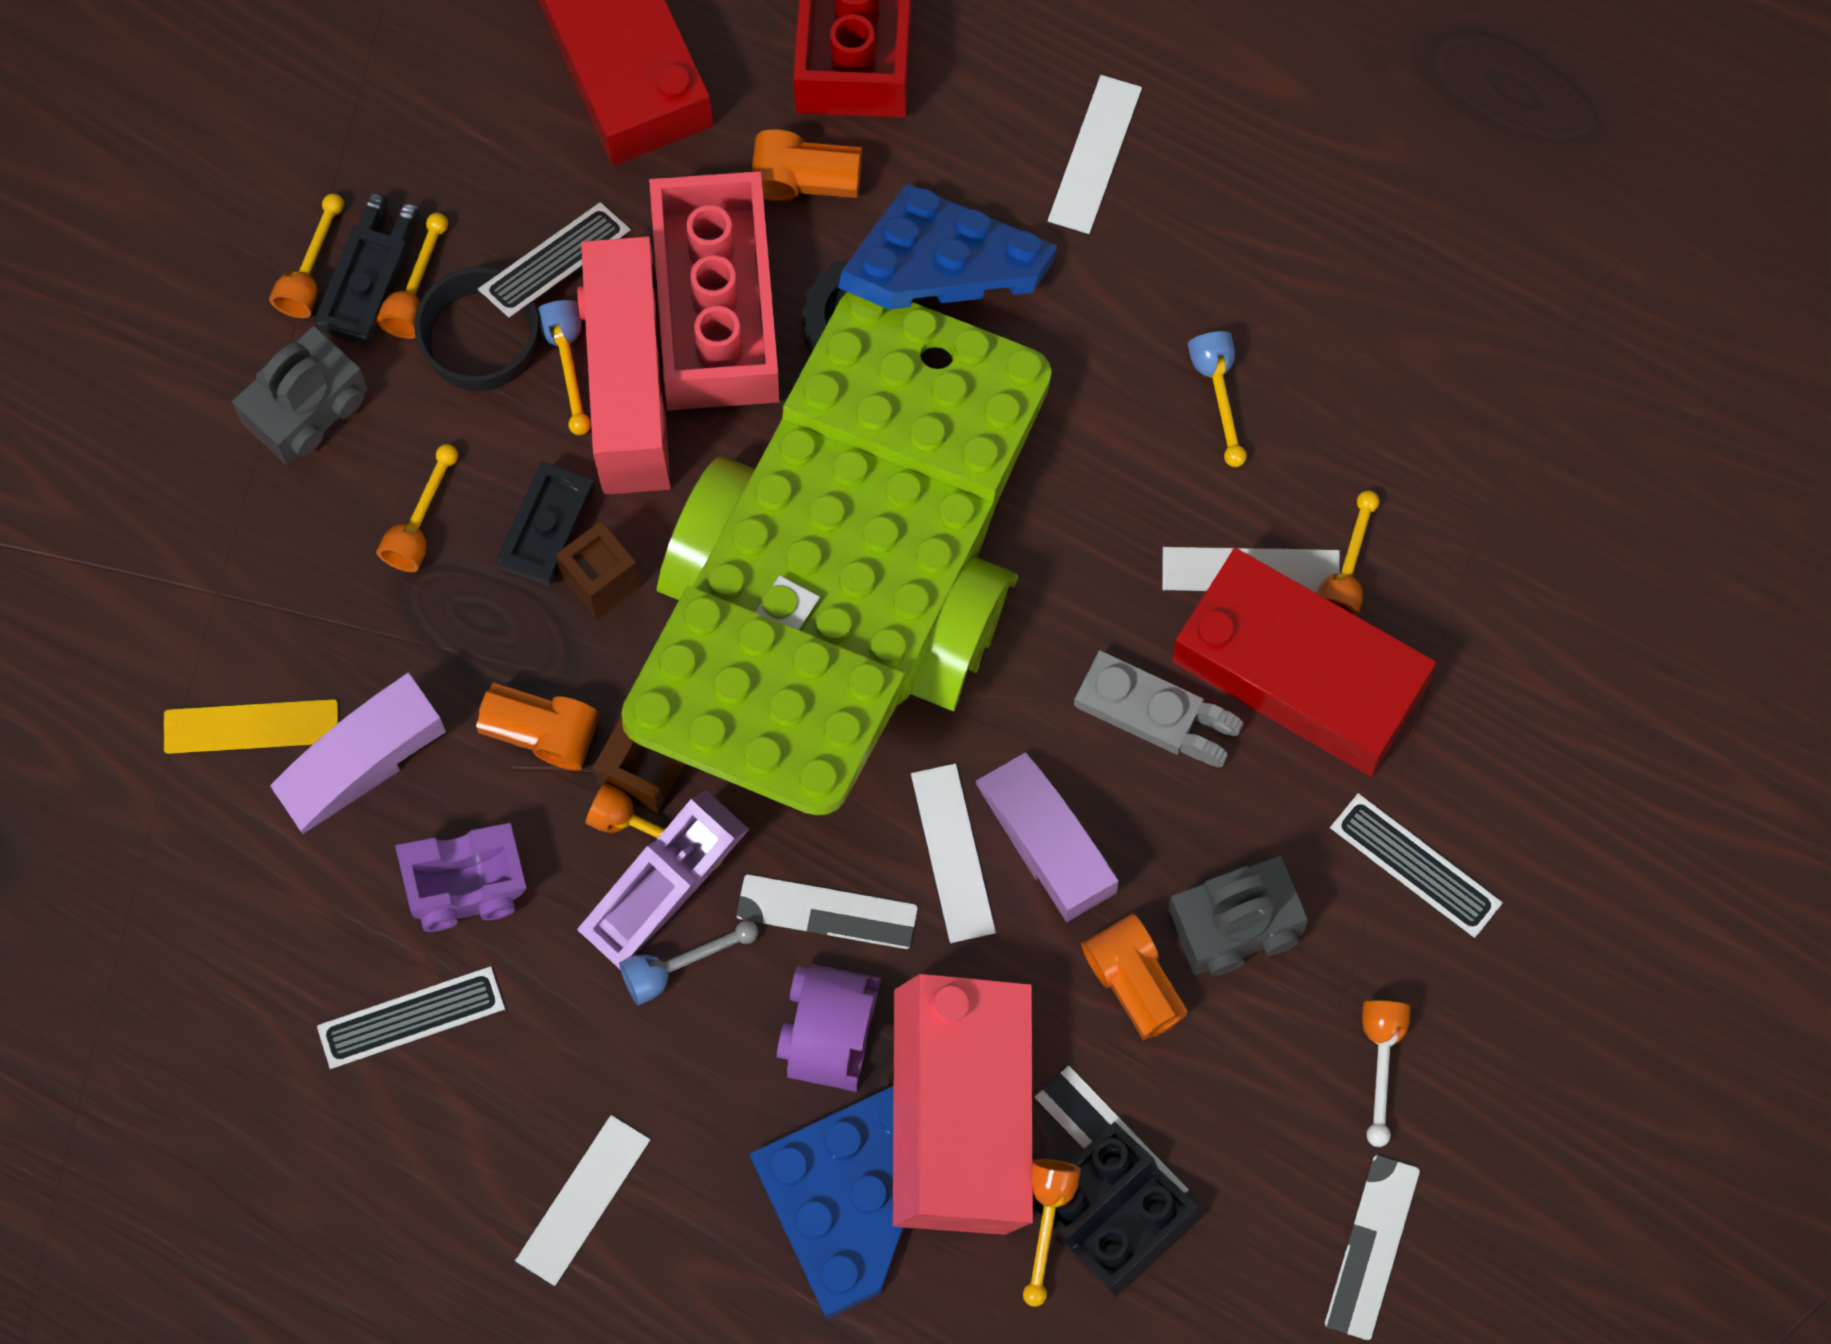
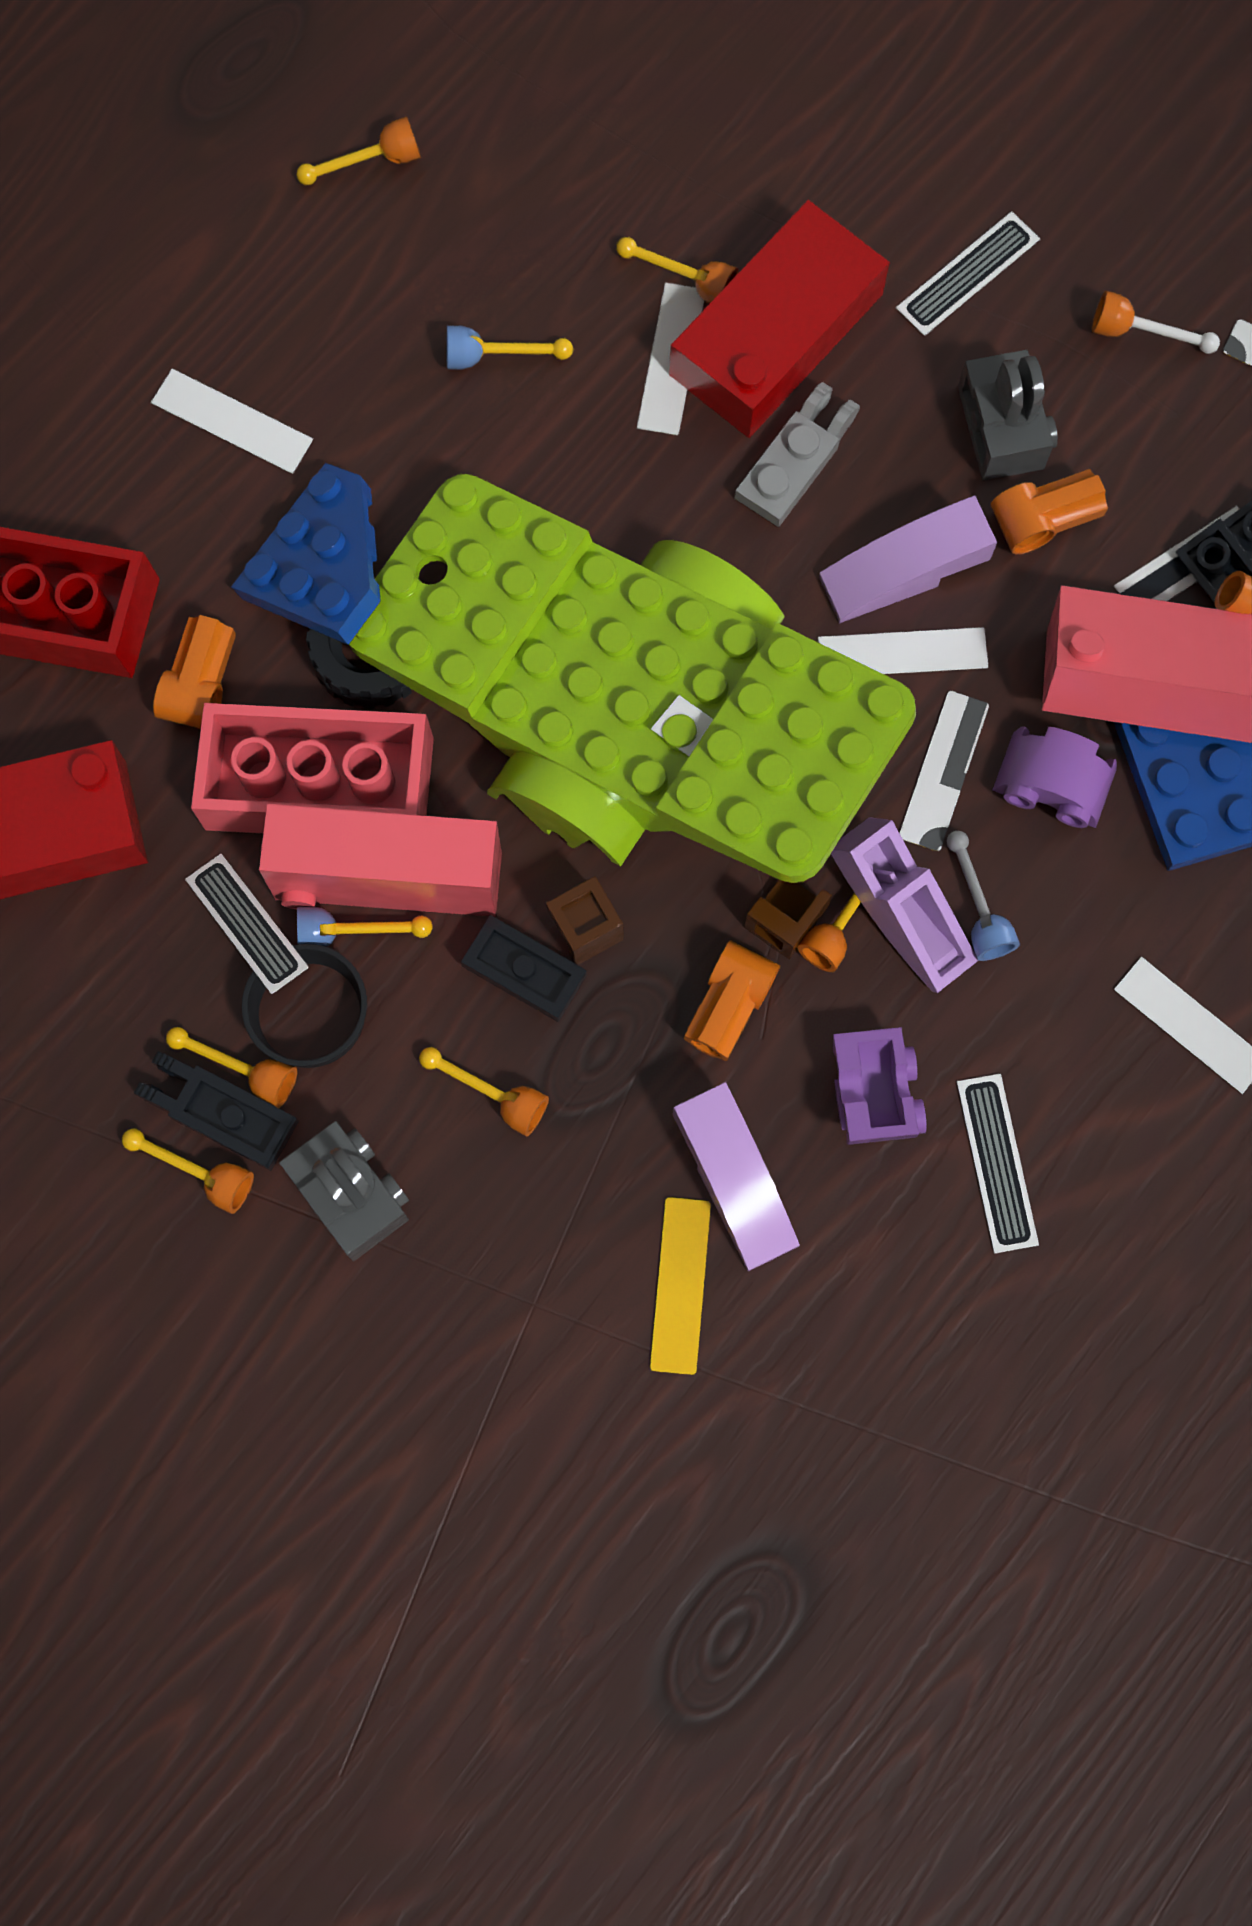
camera: 85 degrees left, 5 degrees up
none -> hinge [296,116,421,185]

